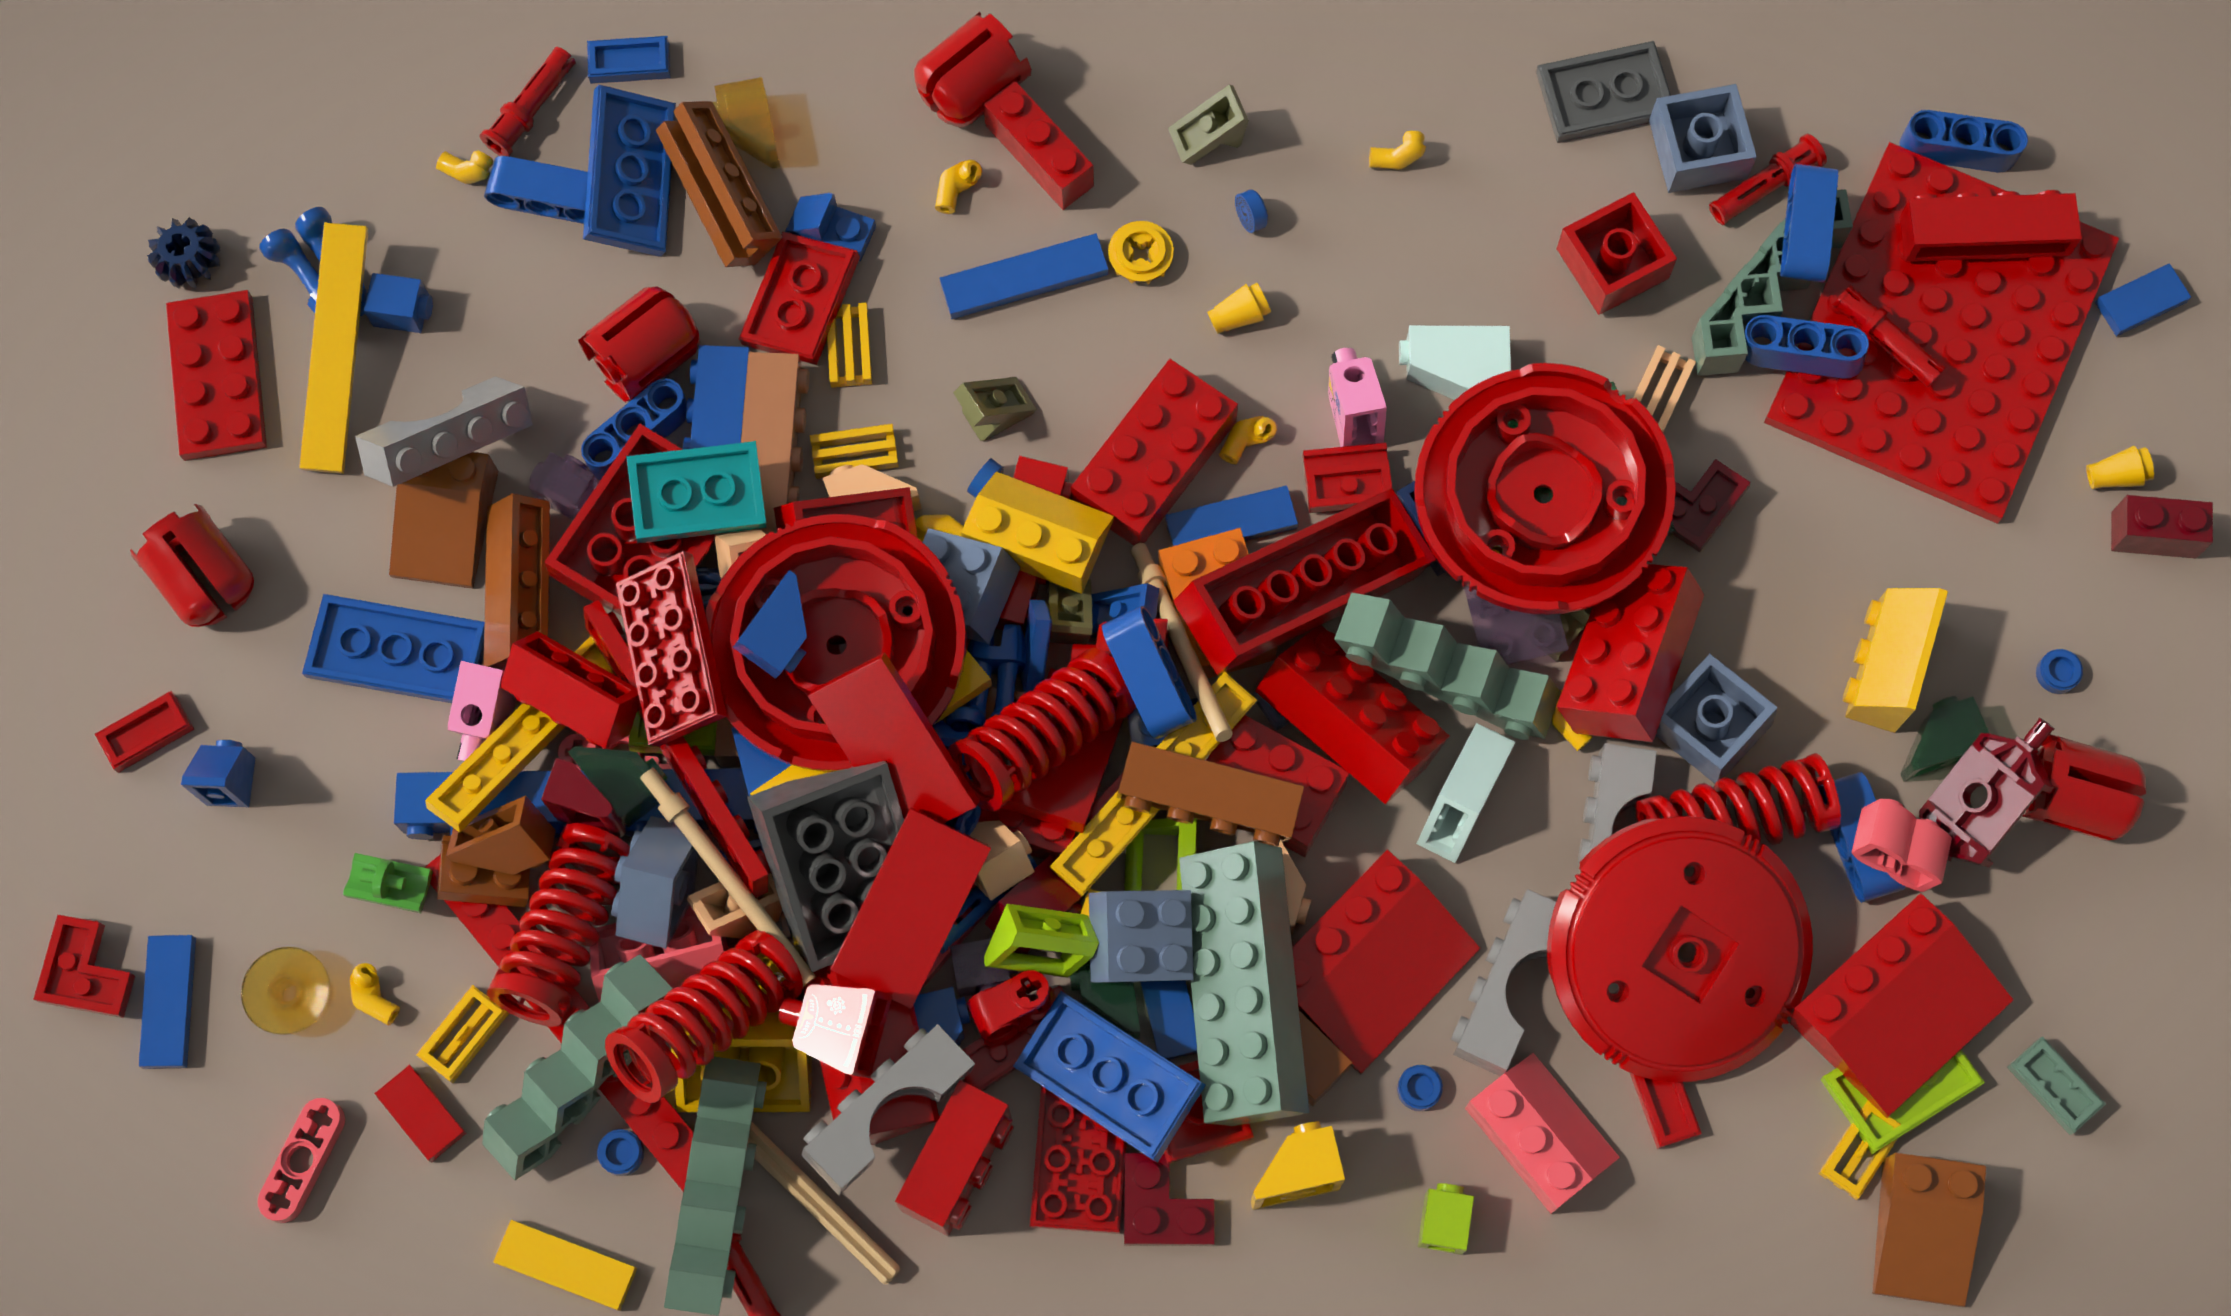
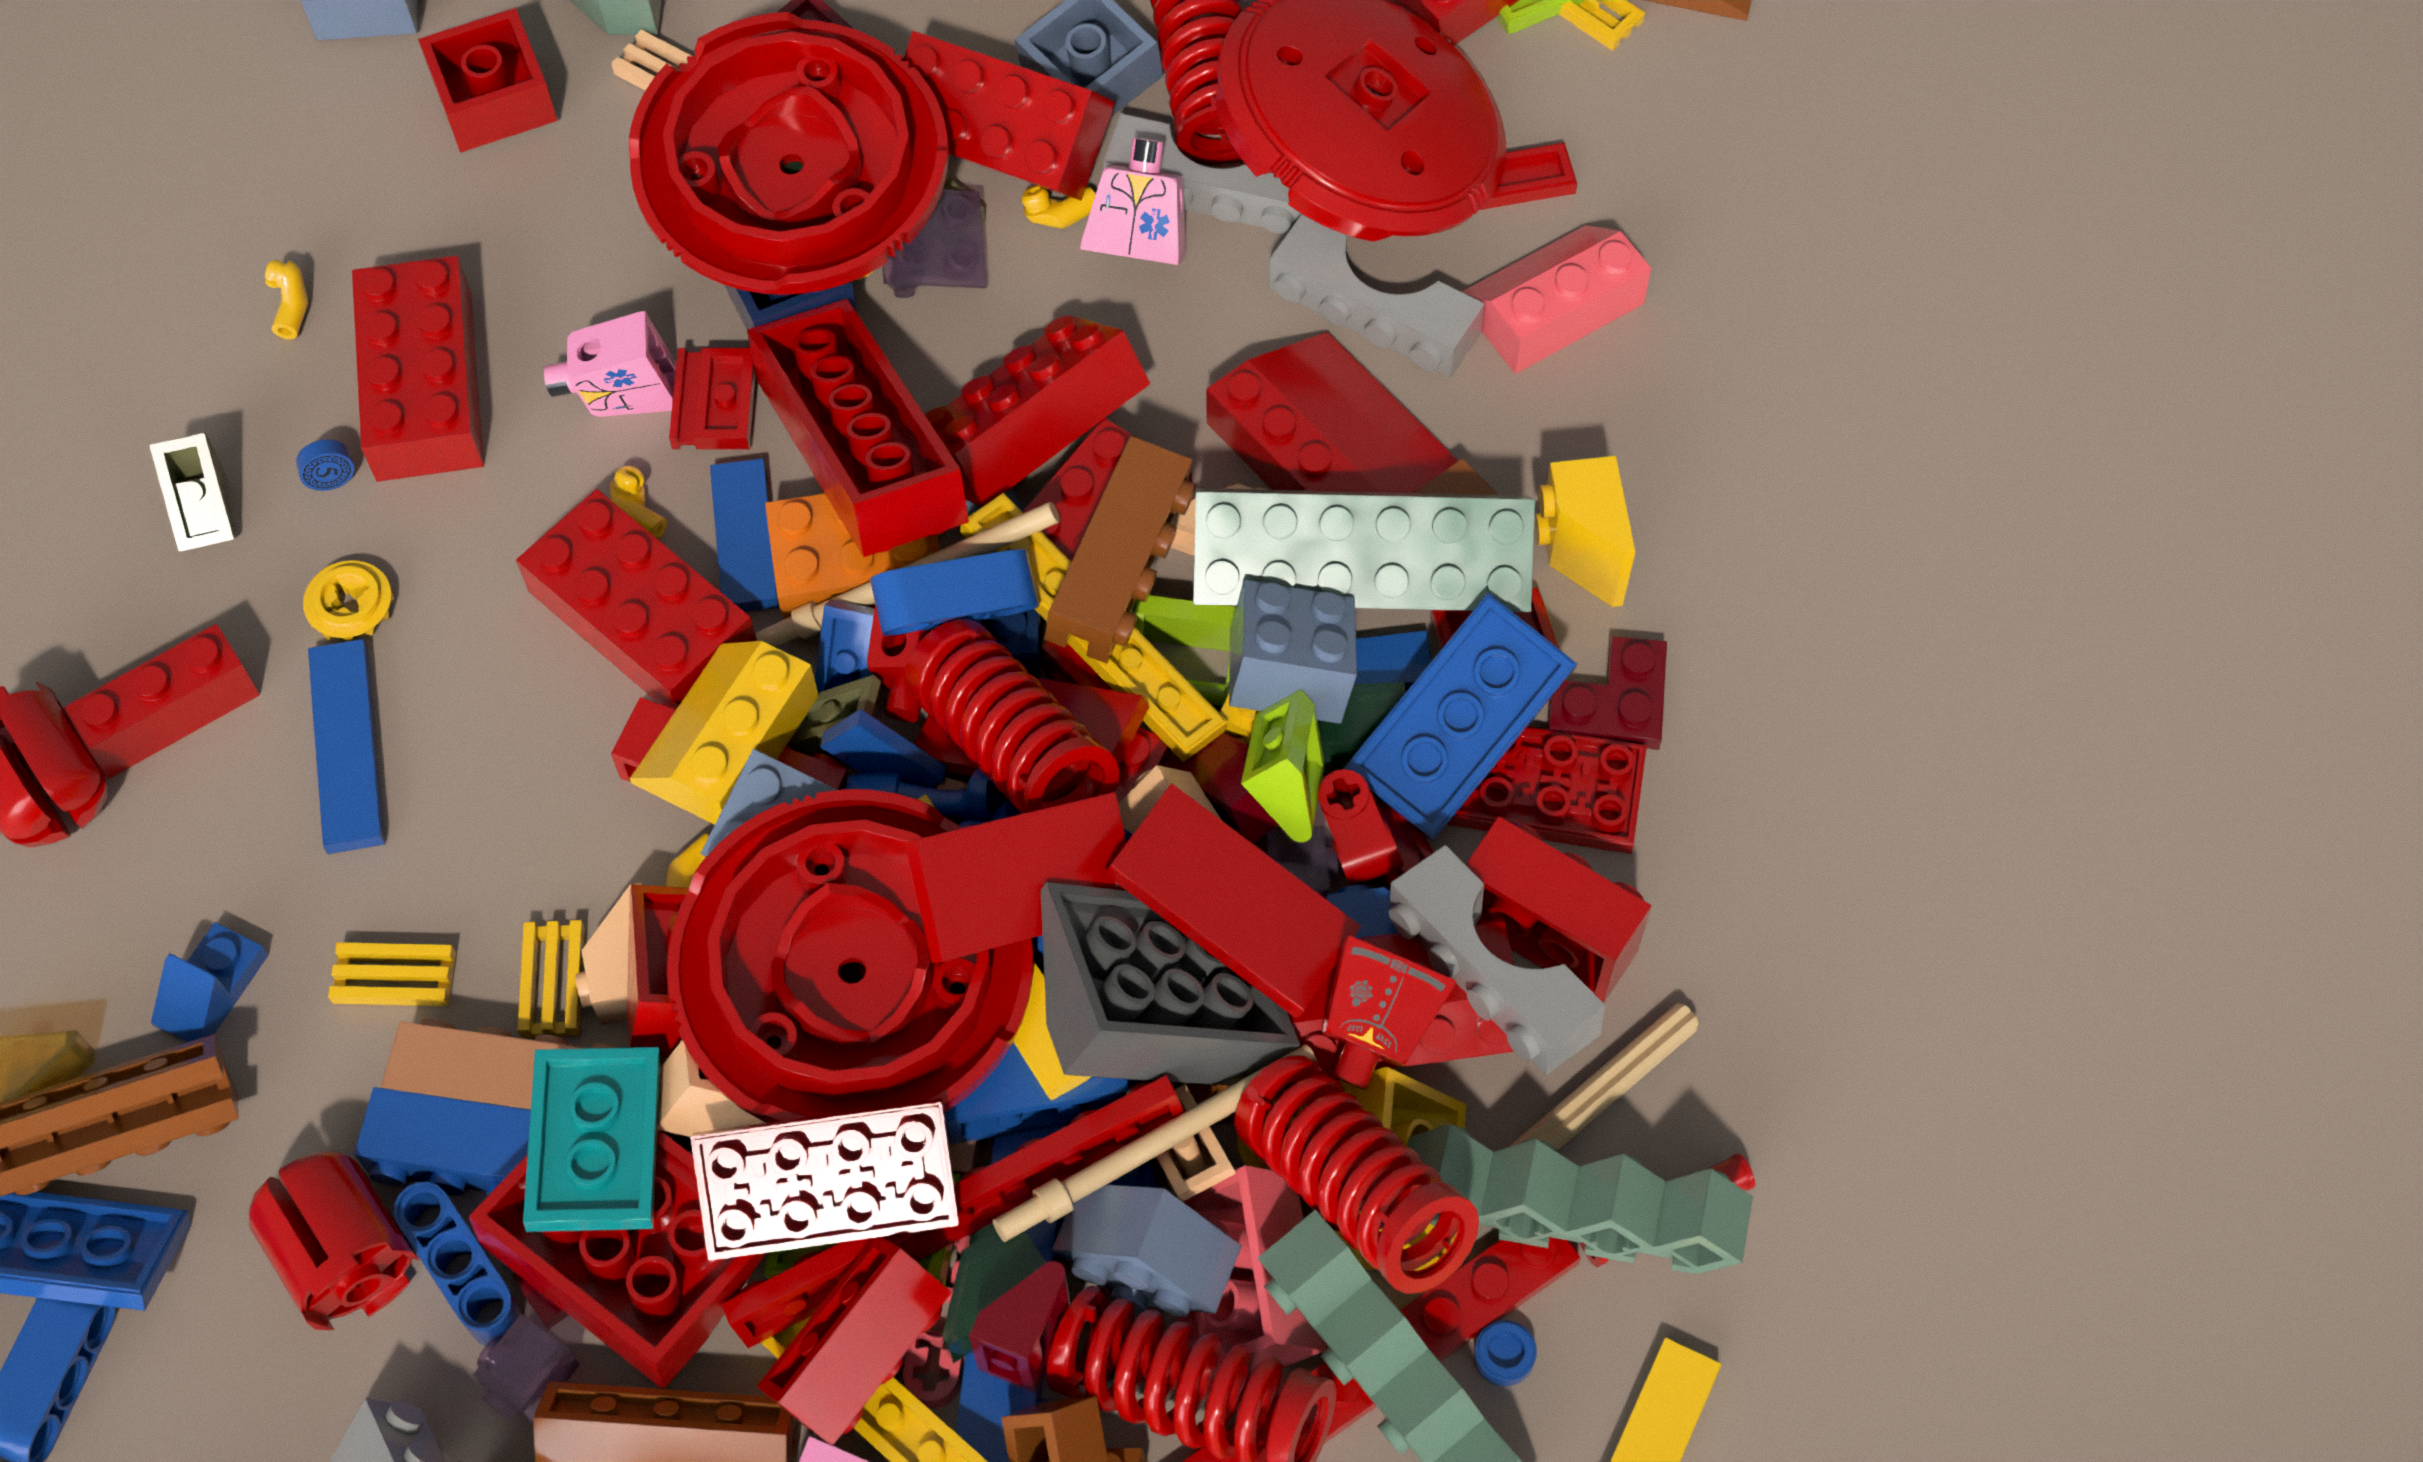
camera: 85 degrees left, 10 degrees down
blue slope [732,570,807,679] -> none
red tile [738,231,860,365] -> none
yellow arm [935,159,982,214] -> none
olive slope [953,377,1037,441] -> none
blue tile [967,458,1004,498] -> none
yellow cone [1207,283,1271,334] -> none
sand green brick [1334,592,1561,740] -> none
blue tile [1397,1065,1443,1111] -> none
light aqua slope [1399,325,1511,400] -> none
light aqua slope [1416,723,1515,863] -> none
lime brick [1418,1183,1474,1255] -> none
dark grey tile [1536,41,1671,143] -> none
none -> red brick [352,255,484,482]
none -> bright pink torso [1080,137,1186,265]

